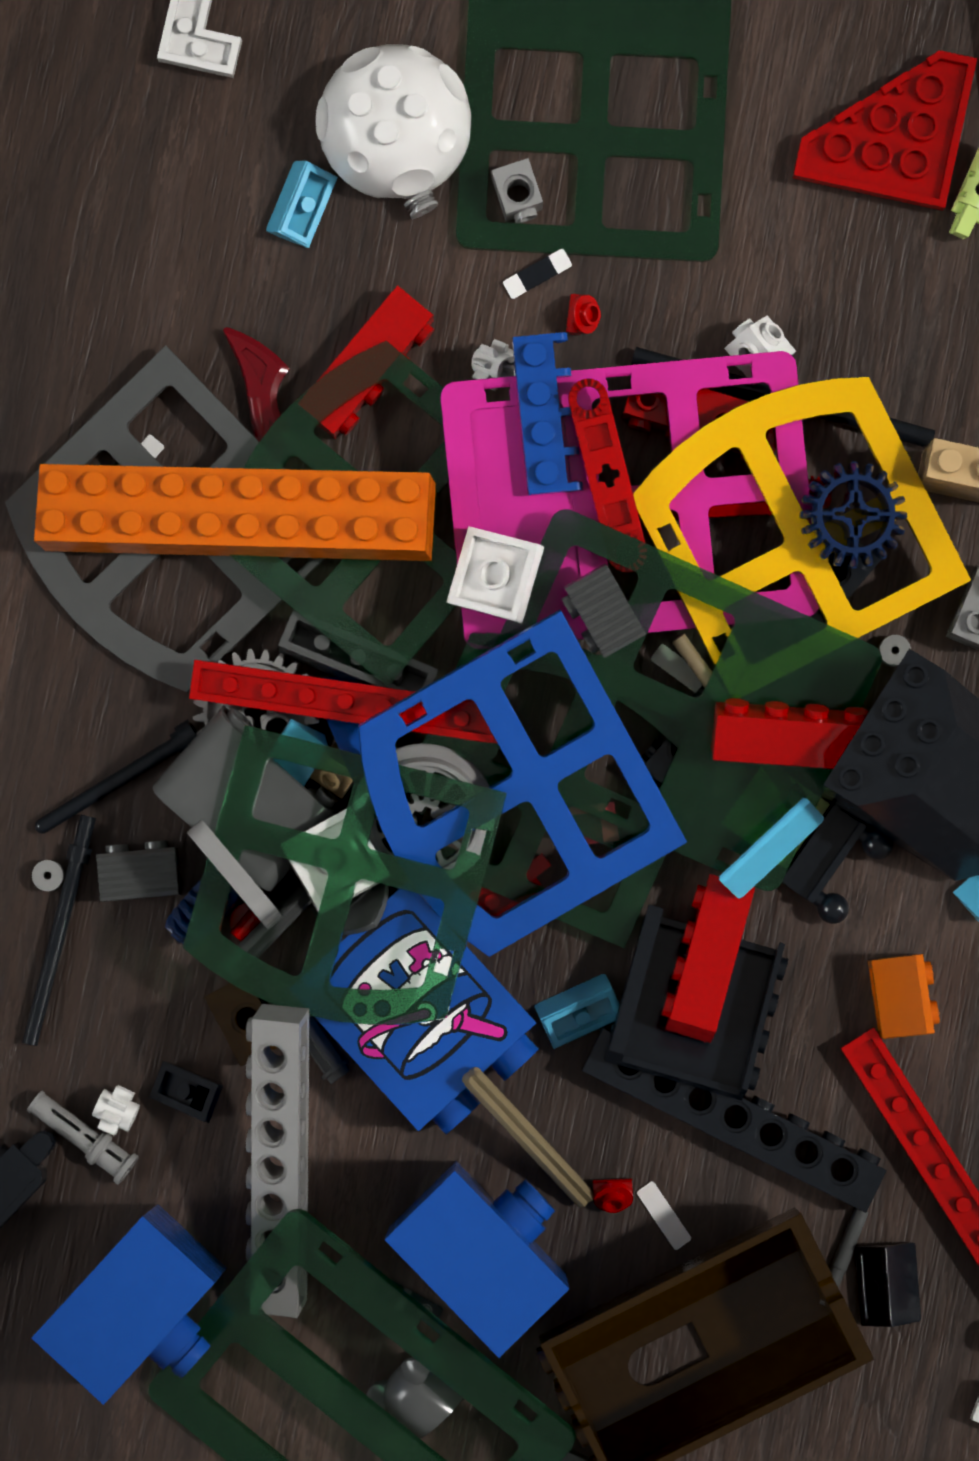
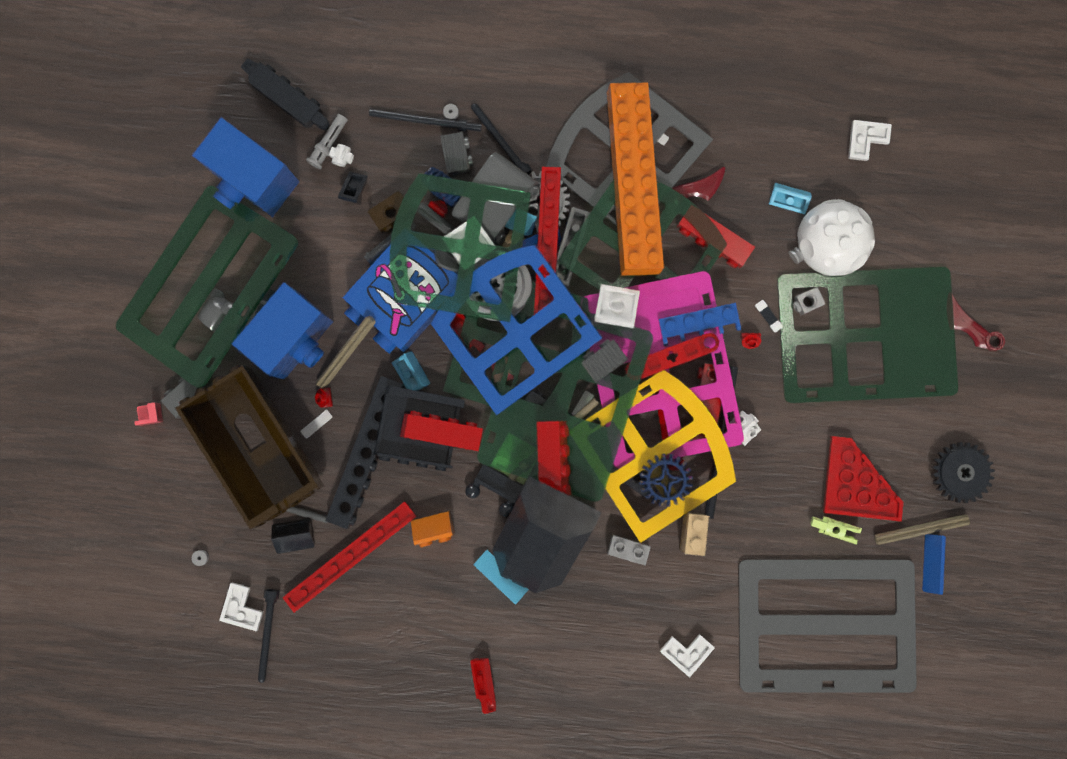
camera: 85 degrees right, 0 degrees up
light grey beam [186,820,283,930] -> none
light grey brick [246,1004,309,1318] -> none
white gear [471,339,515,391] -> none
medium azure slope [719,798,824,899] -> none
light grey piece [878,635,911,667] -> none

